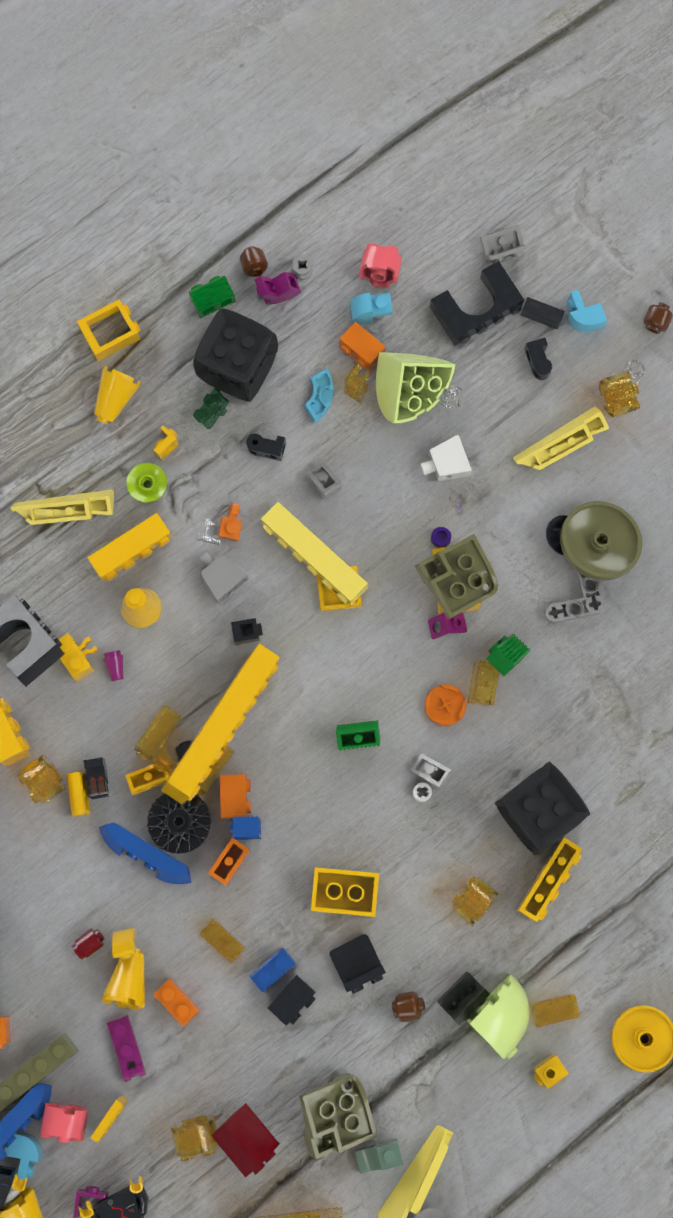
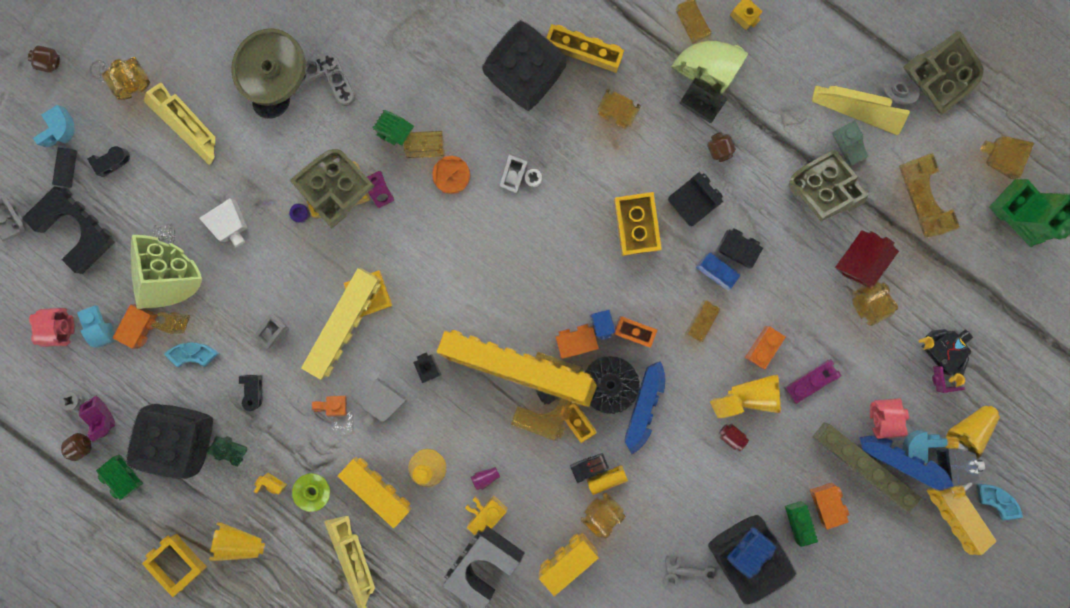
camera: 105 degrees left, 10 degrees up
yellow tile [90,1095,128,1143] -> none
green brick [336,720,381,751] -> none

